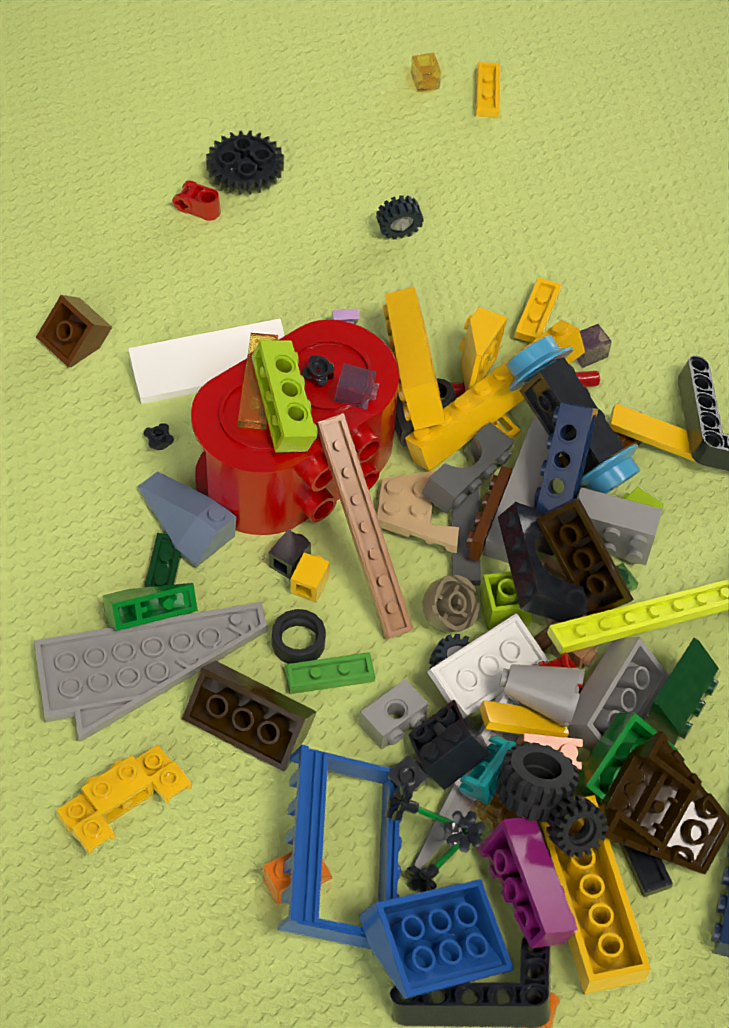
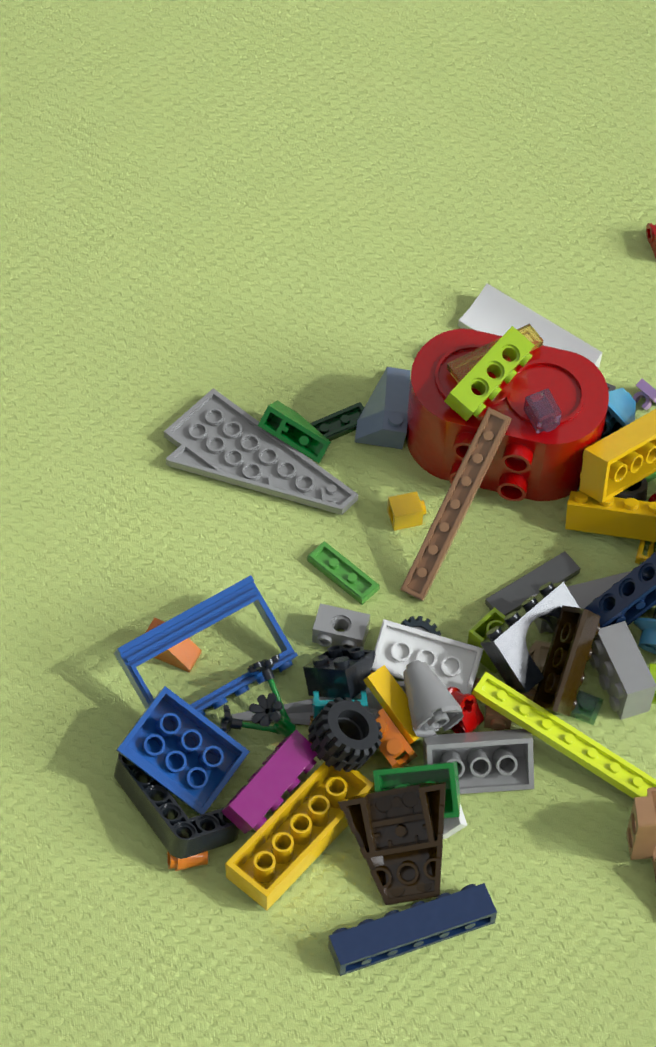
camera: 55 degrees right, 0 degrees up
reddish brown slope [36,295,112,367] -> none
yellow bracket [56,744,192,855] -> none
dark brown slope [182,660,317,771] -> none
black brick [269,529,311,580] -> none
black tyre [272,609,326,664] -> none
black plate [302,355,334,386] -> none
tan wing [377,467,464,553] -> none
black bracket [387,755,429,792] -> none
dark grey arch [421,422,515,514] -> none
dark tan cylinder [422,575,480,632] -> none
reddish brown plate [466,466,512,562] -> none
black tyre [546,795,608,858] -> none
black tile [619,843,673,897] -> none
dark green slope [646,638,719,746] -> none

